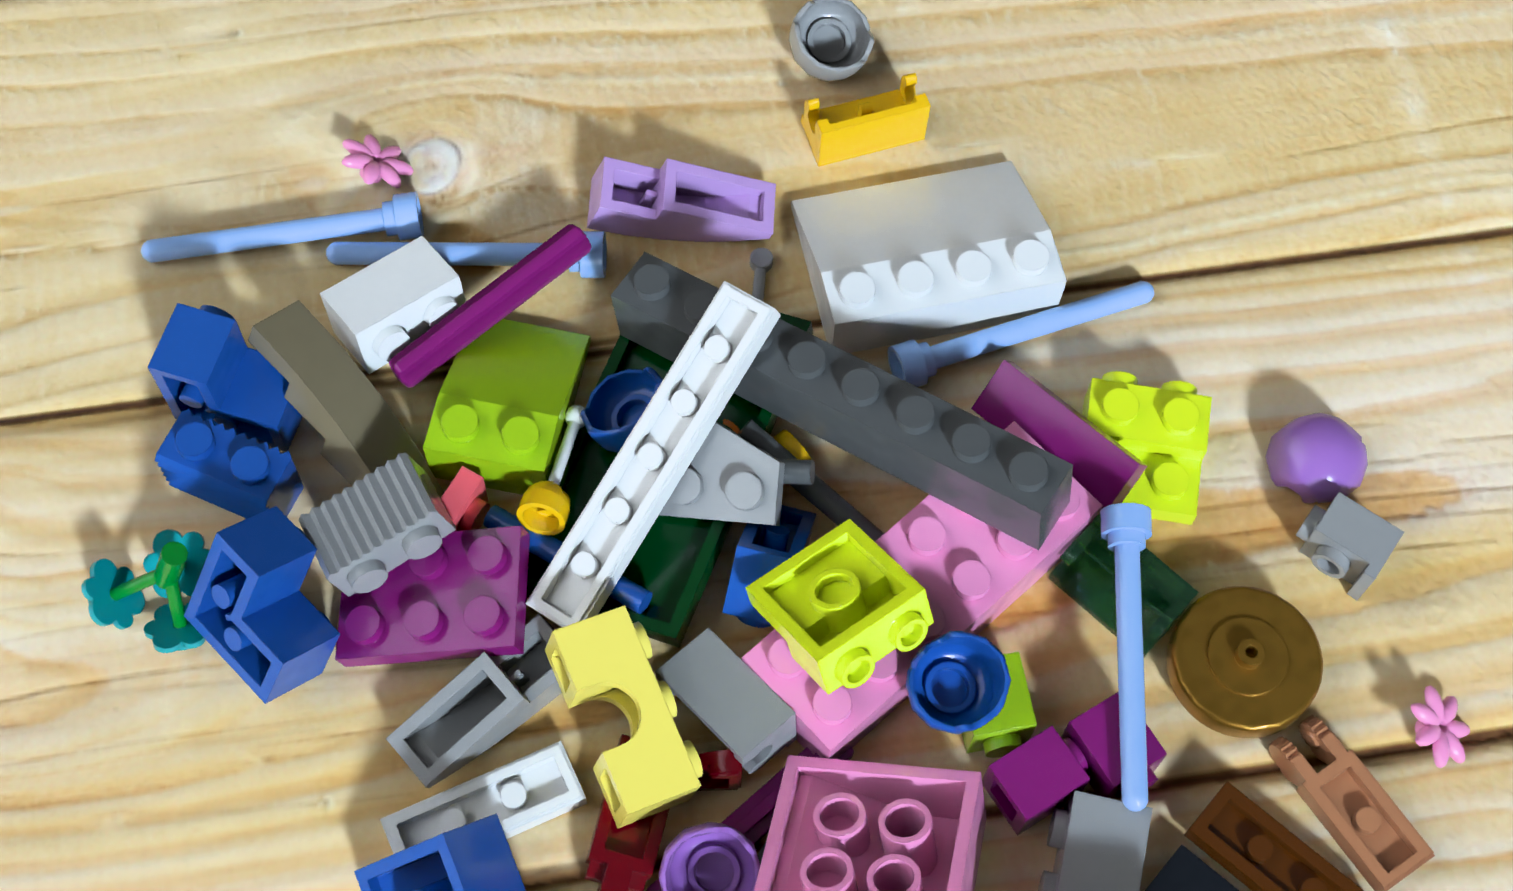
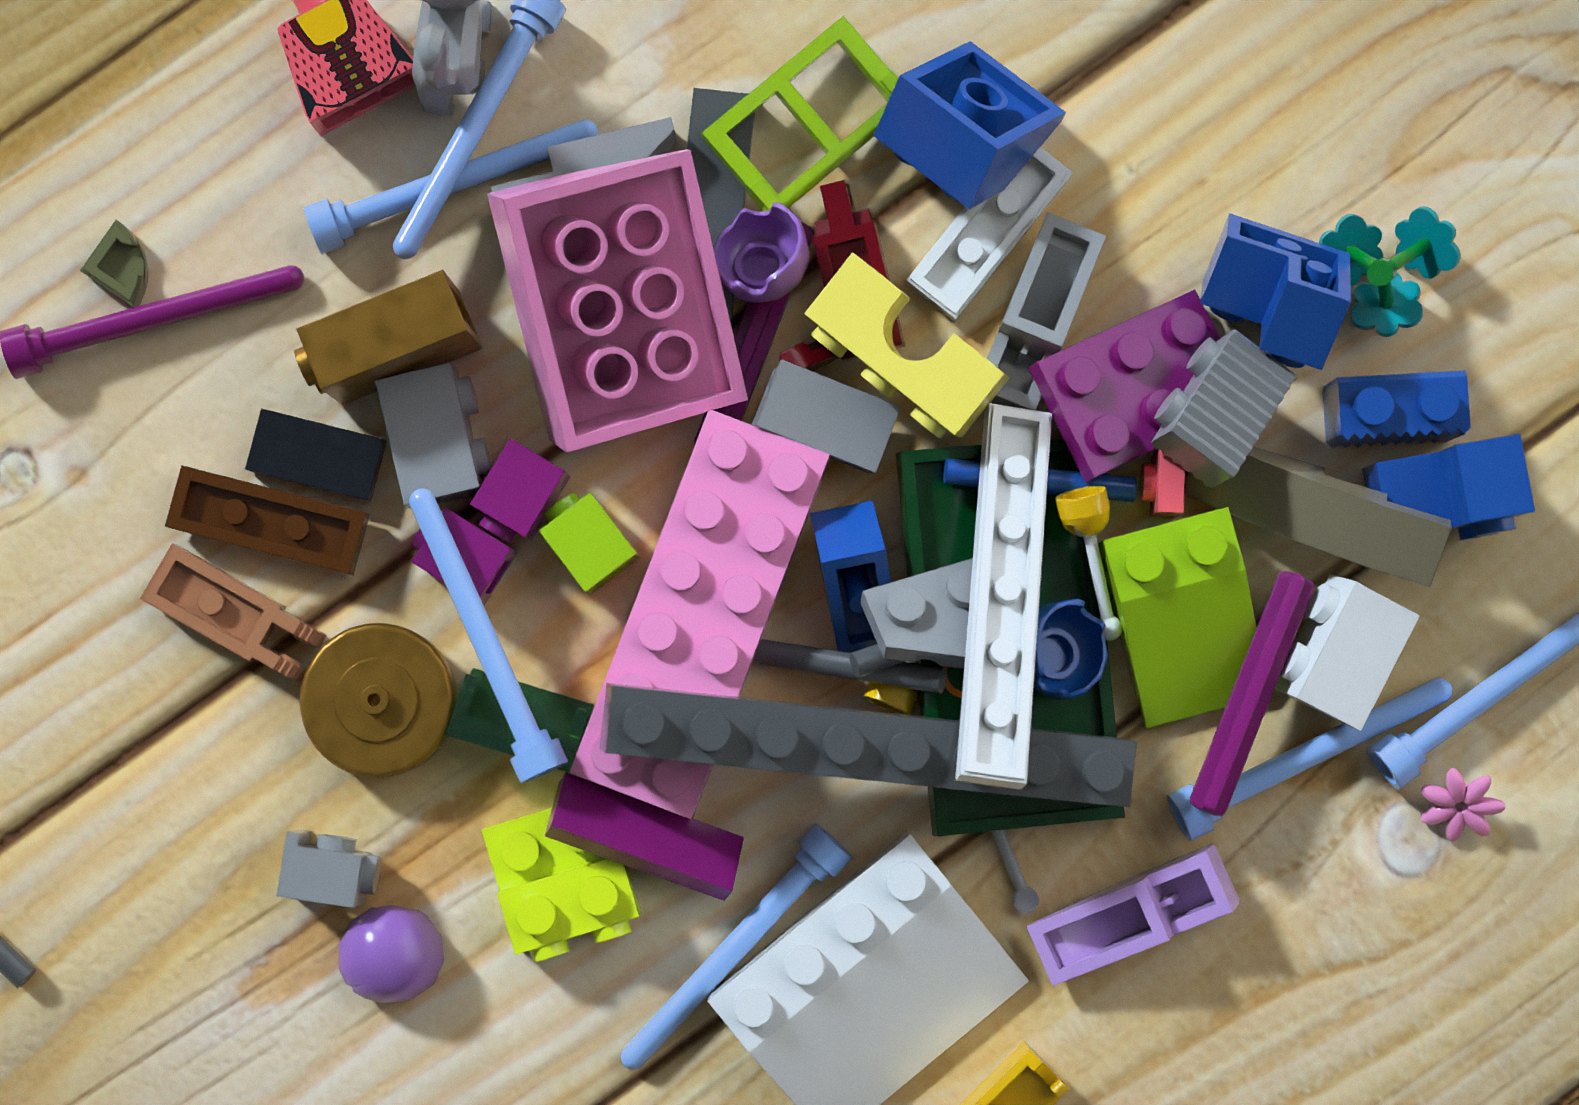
camera: 160 degrees right, 20 degrees up
neon yellow plate [745,519,934,695] -> none
blue hair [905,631,1011,734] -> none
bright pink plant [1411,685,1470,768] -> none

